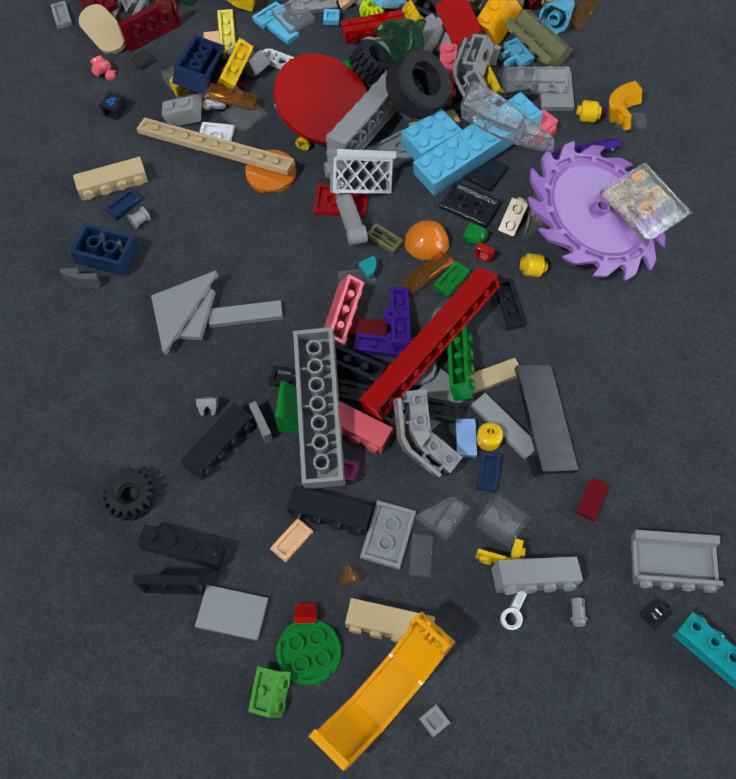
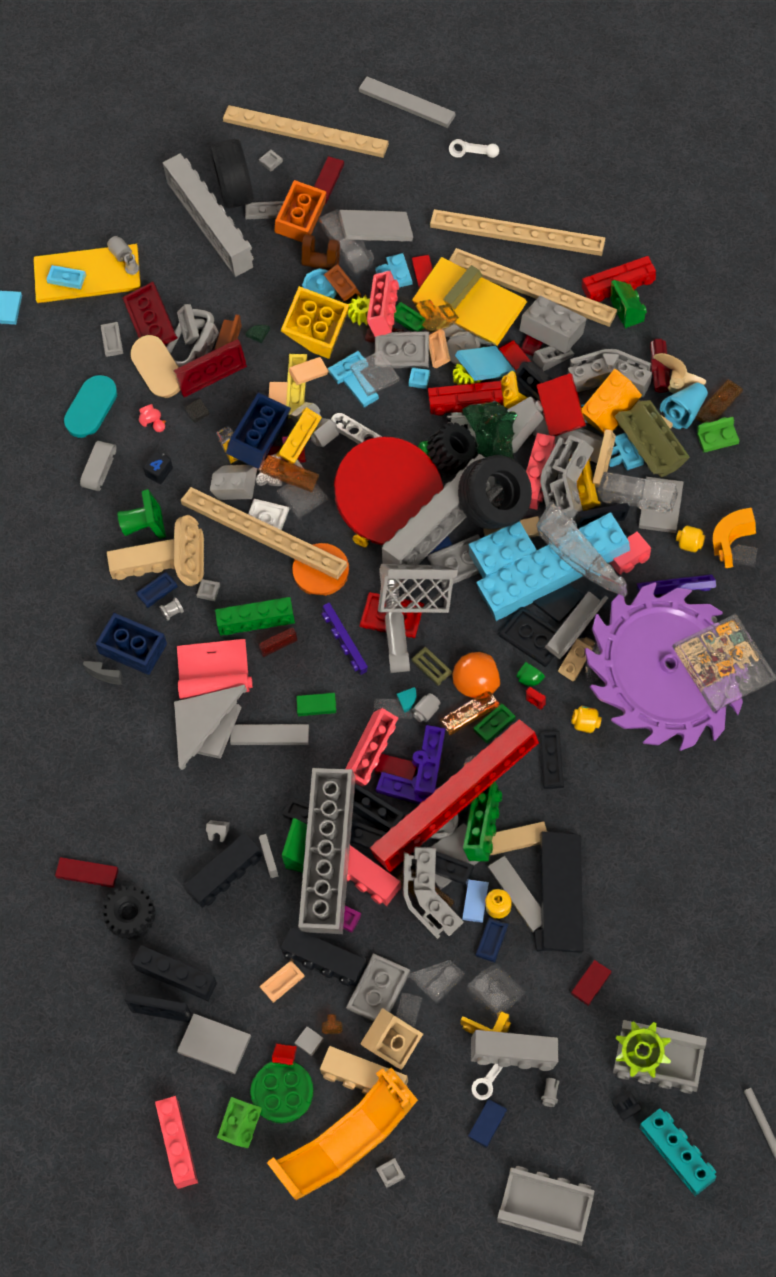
camera: 15 degrees right, 0 degrees up
none -> dark red tile [55,857,119,888]
none -> teal tile [64,375,117,438]
none -> light grey beam [80,441,116,491]
none -> green plant [118,489,166,539]
none -> coral brick [155,1096,198,1189]
none -> tan tile [174,515,204,586]
none -> coral door [177,639,253,699]
none -> light grey tile [196,579,220,601]
none -> green brick [215,597,295,636]
none -> clear red tile [259,628,298,657]
none -> light nougat tile [288,357,329,385]
none -> light grey tile [295,1027,324,1056]
none -> green tile [296,693,337,716]
none -> dark purple hinge [321,603,368,675]
none -> tan slope [361,1008,423,1070]
none -> light grey brick [412,693,440,722]
none -> dark blue tile [468,1099,507,1148]
none -> light grey panel [497,1166,595,1246]
none -> light grey panel [545,591,608,659]
none -> tan tile [592,429,616,488]
none -> lime brick [615,1021,671,1078]
none -> bright green bracket [697,417,739,453]

